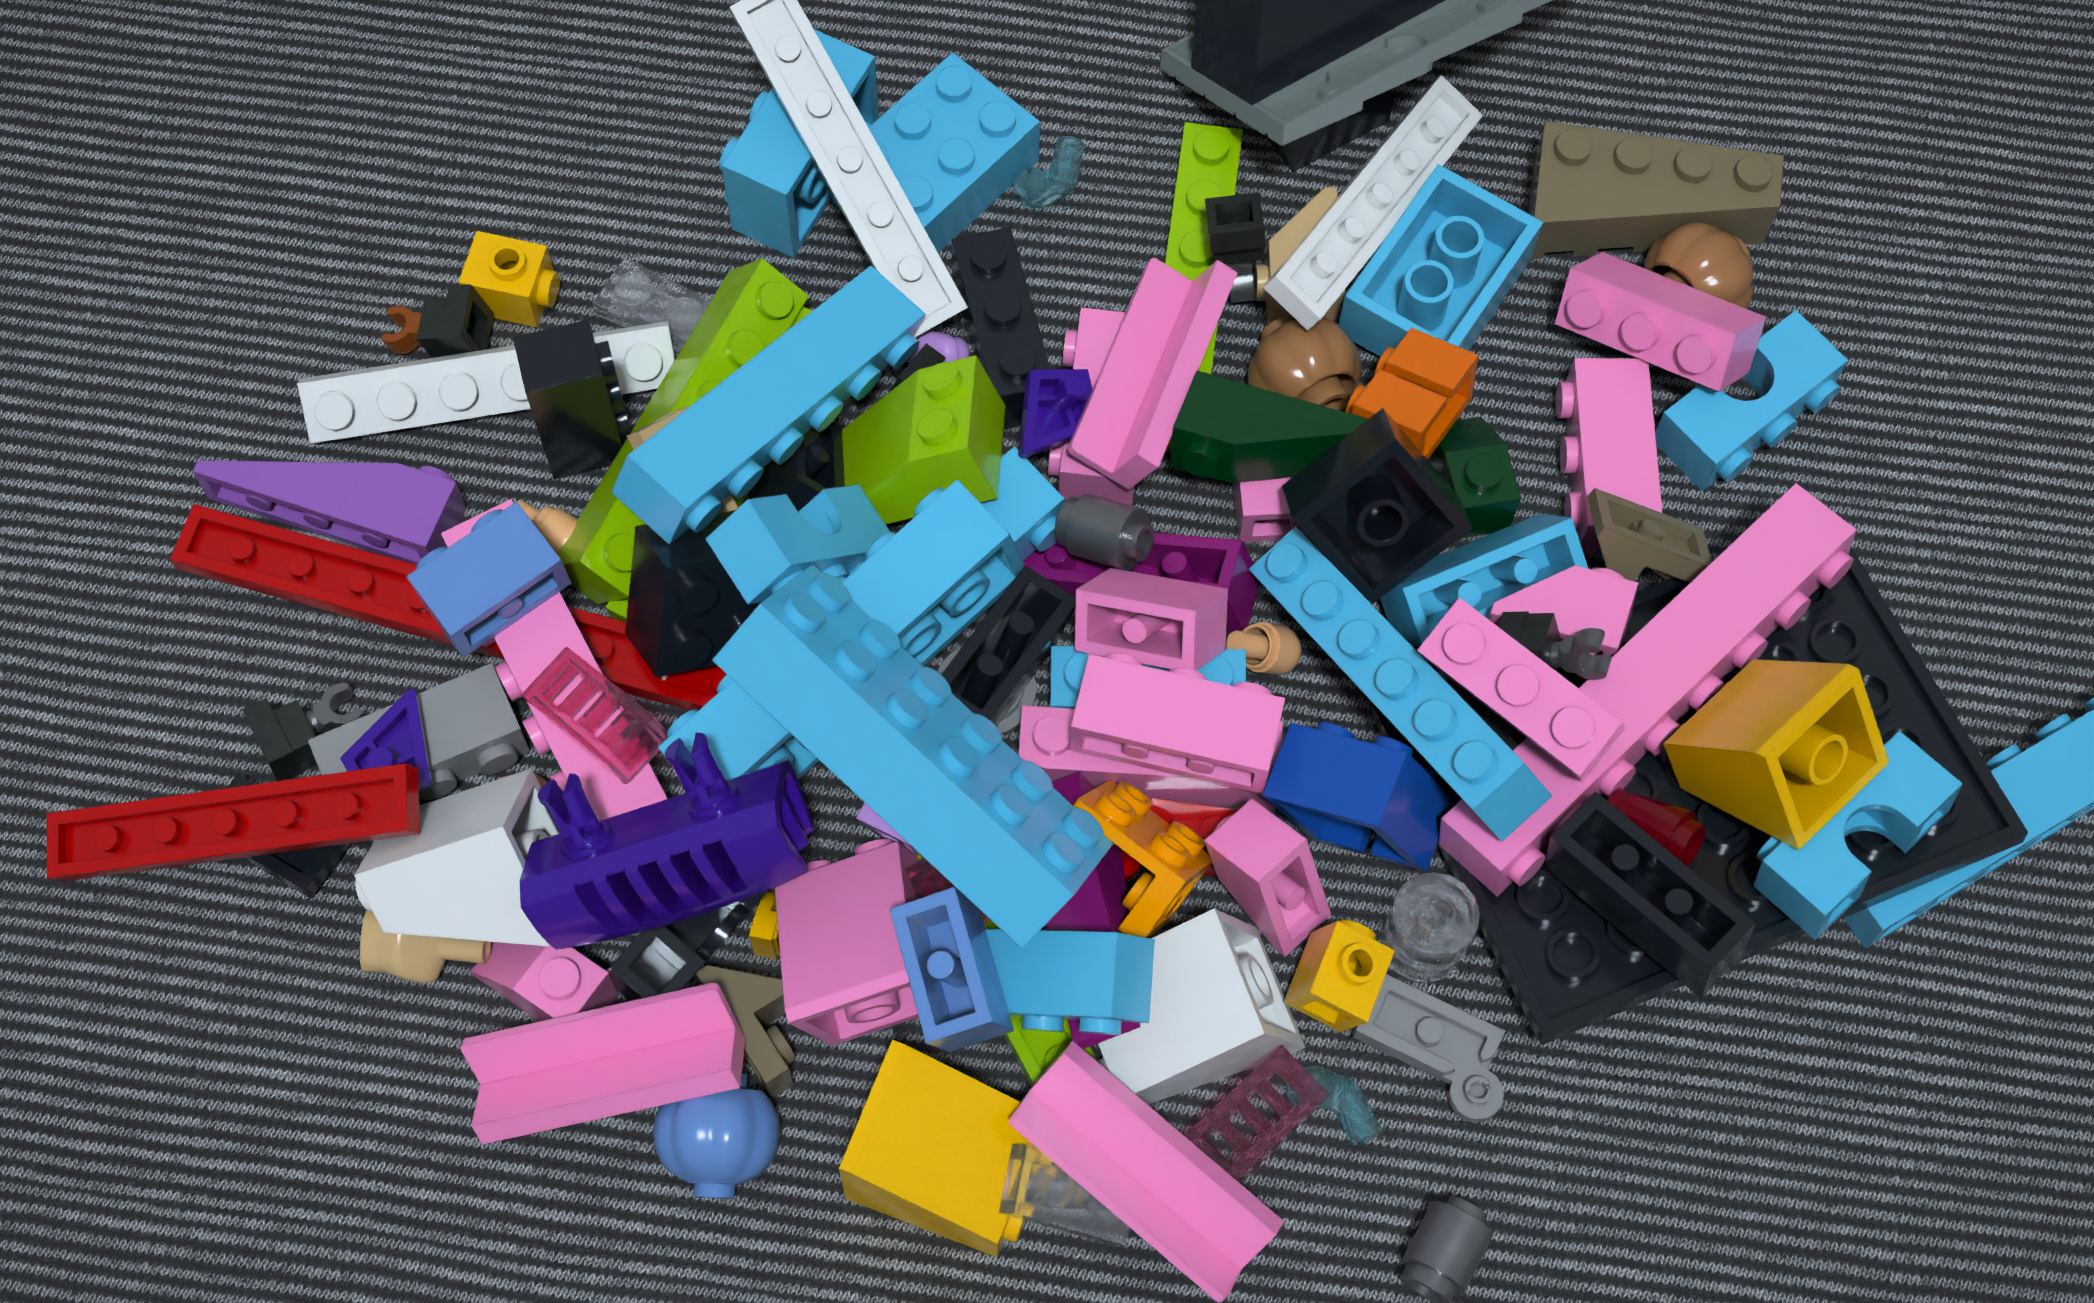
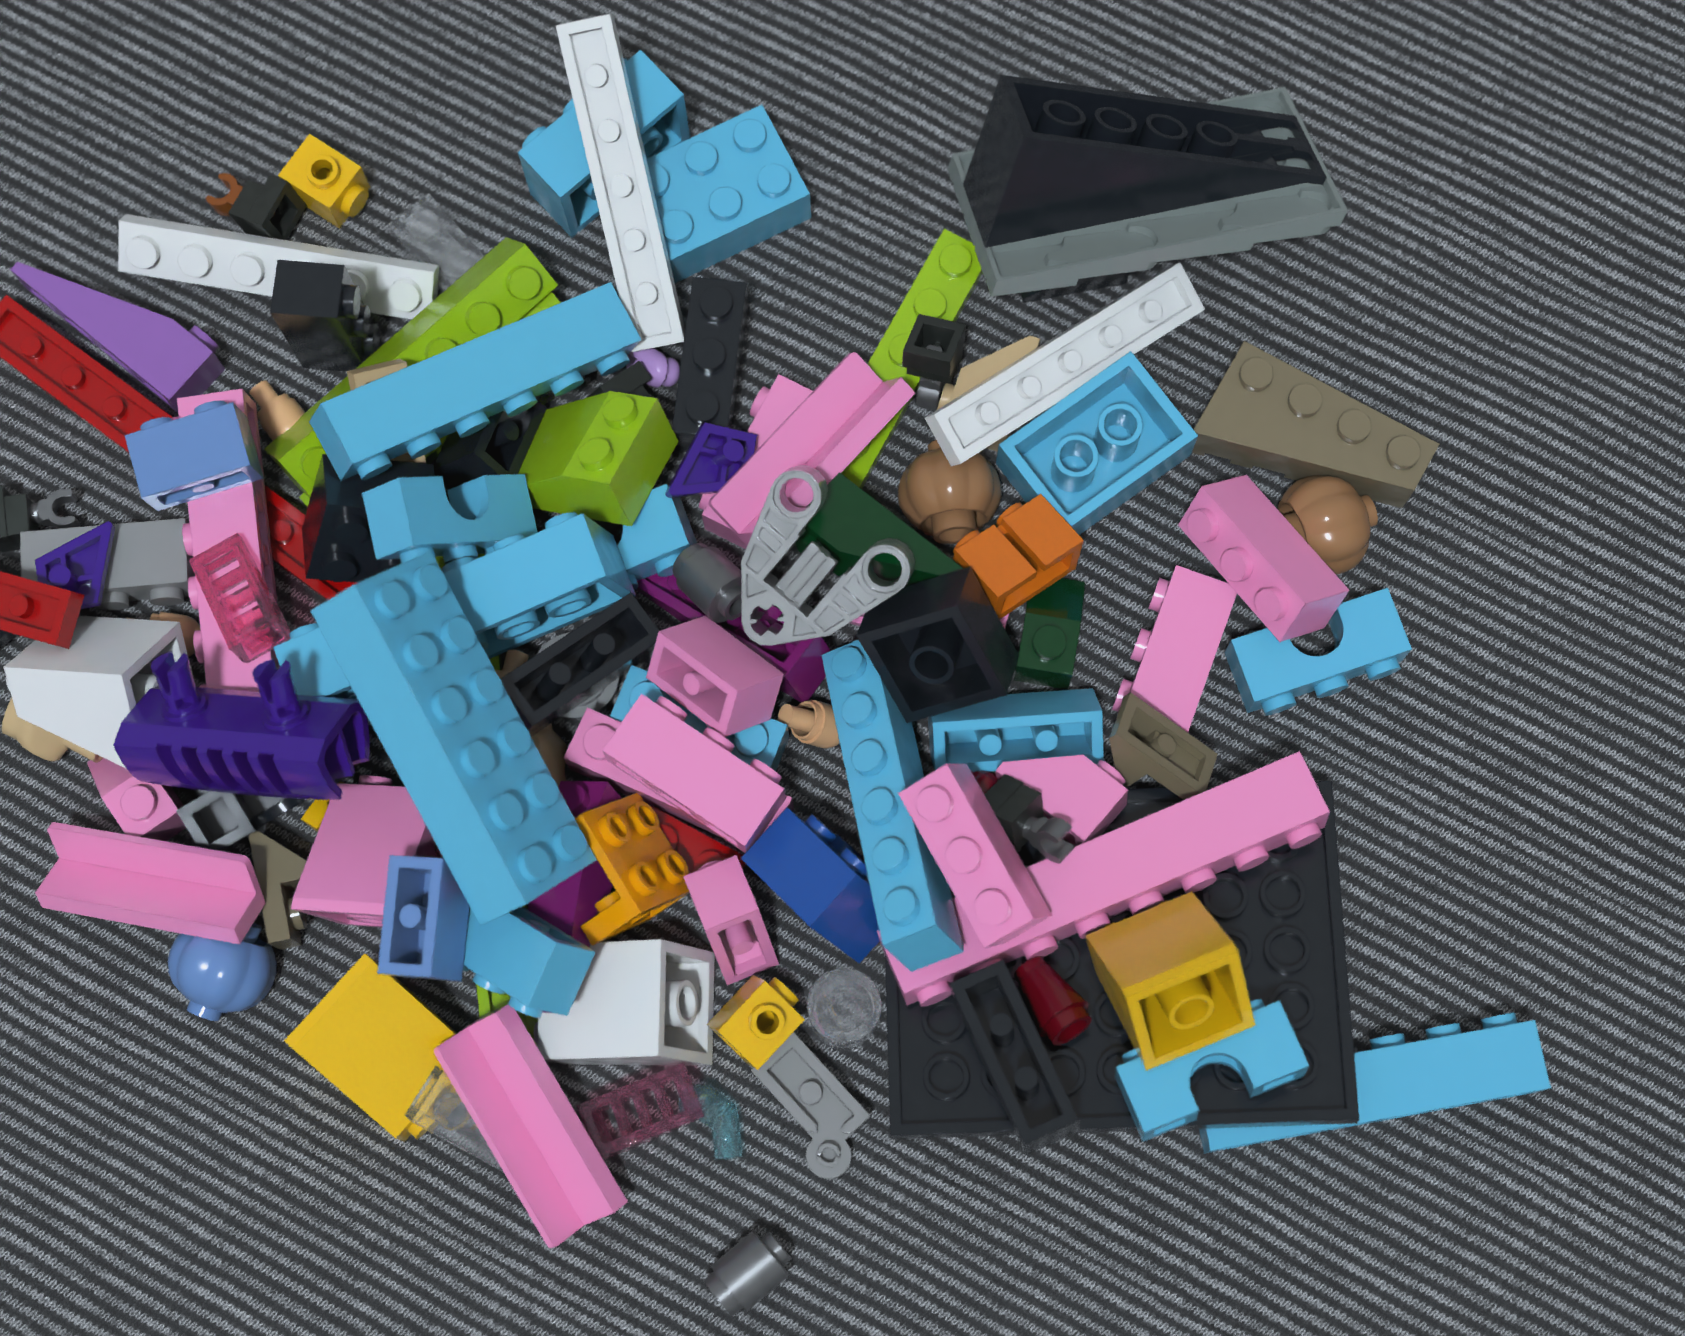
camera: 25 degrees right, 10 degrees up
clear light blue arm [1015,136,1085,208] -> none
none -> light grey connector [741,465,915,646]

